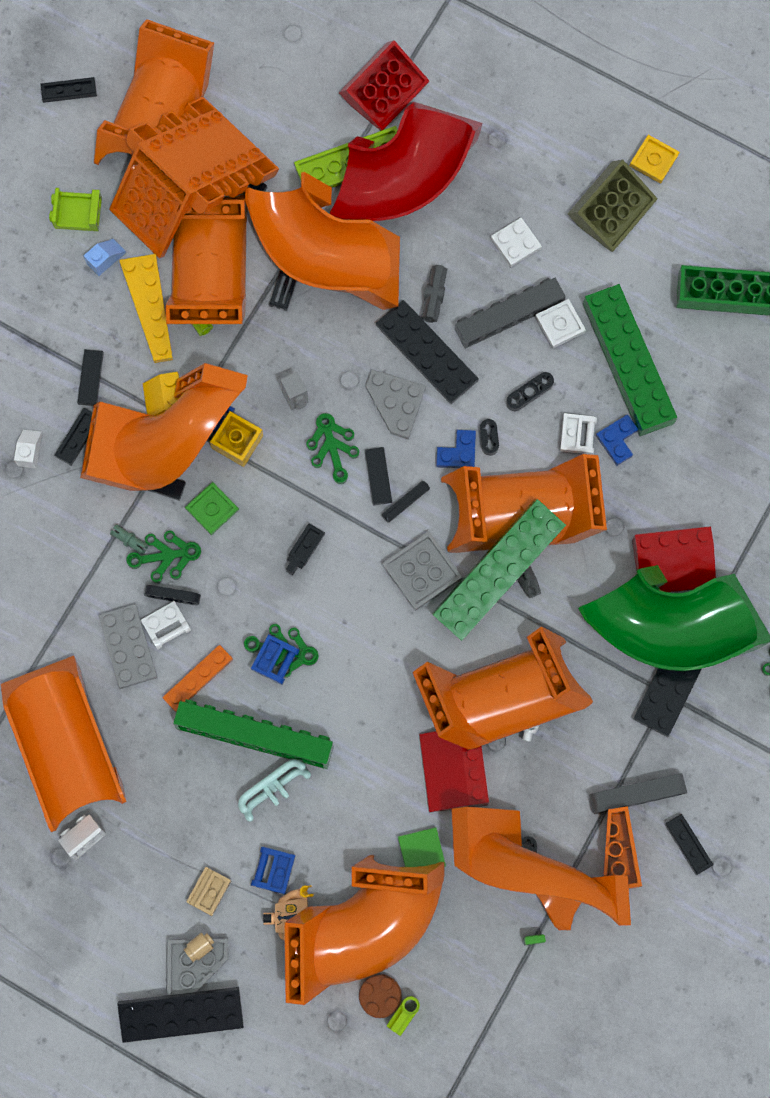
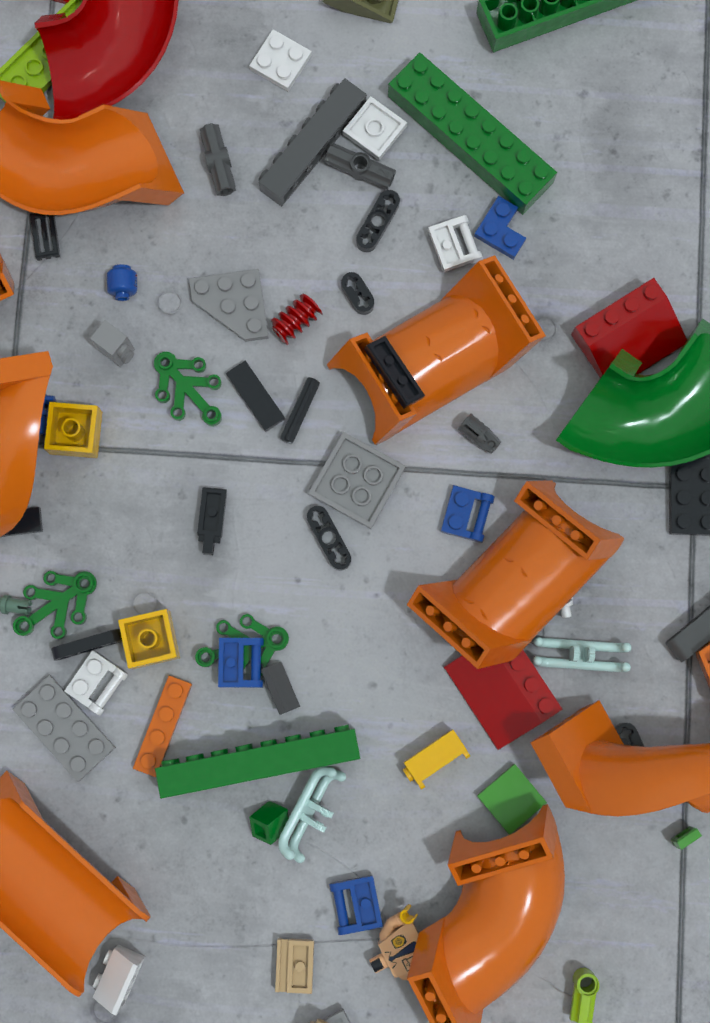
camera: 25 degrees left, 5 degrees up
bright green tile [185,482,239,535] -> none
dark orange piece [359,974,402,1018] -> none
black plate [376,300,479,404] -> none
green brick [432,499,566,641] -> none
blue plate [436,430,476,468] -> none
none -> blue head [107,264,137,301]
none -> yellow brick [118,609,180,669]
none -> green panel [249,801,289,845]
none -> dark grey tile [261,662,300,715]
none -> red piece [271,293,323,345]
none -> black beam [307,506,351,571]
none -> dark grey piece [325,143,396,190]
none -> black tile [364,336,425,409]
none -> yellow brick [402,729,470,790]
none -> blue plate [441,485,495,543]
none -> light aqua piece [532,636,632,672]

